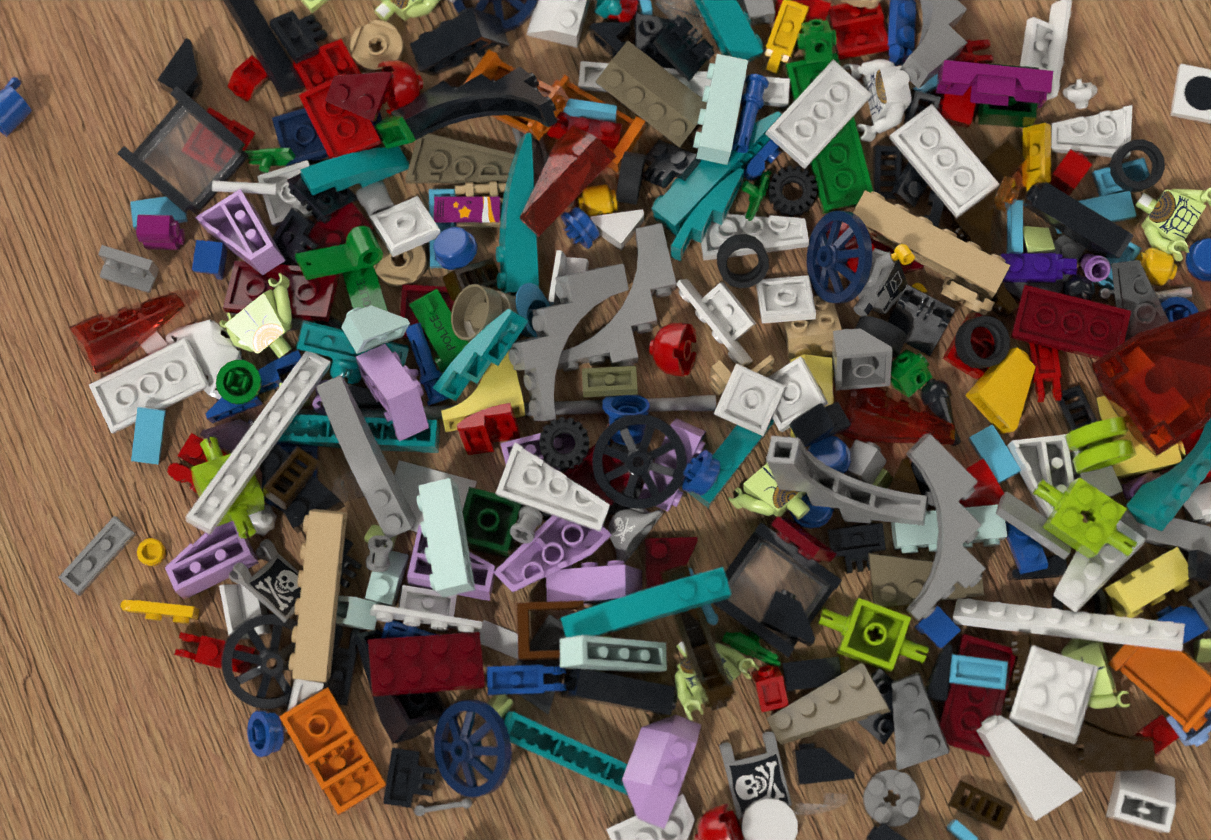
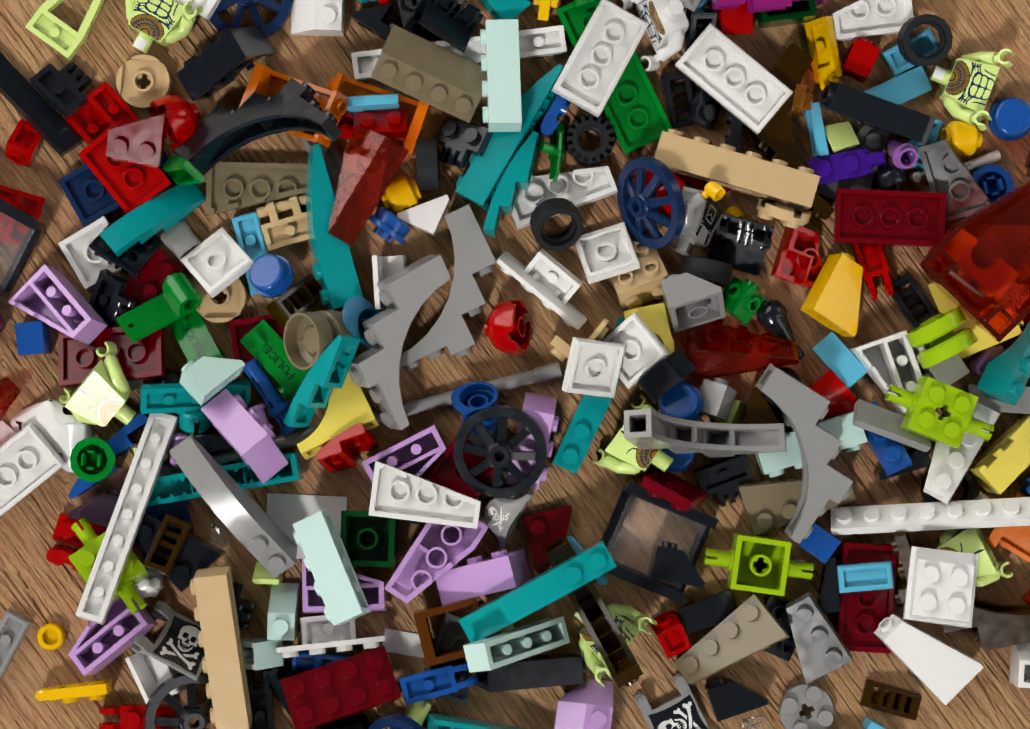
camera: 10 degrees left, 10 degrees up
medium azure tile [131,407,166,465] -> none
white piece [212,181,276,195] -> none
green piece [245,148,296,173] -> none
light grey bush [366,535,393,572] -> none
magenta sticker [434,197,500,223] -> none
light grey bush [510,506,543,544] -> none
black tyre [539,417,589,470] -> none
olive panel [582,366,638,397] -> none
blue piece [682,450,721,495] -> none
green piece [722,631,781,665] -> none
blue pin [732,74,769,153] -> none
black tyre [955,316,1010,369] -> none

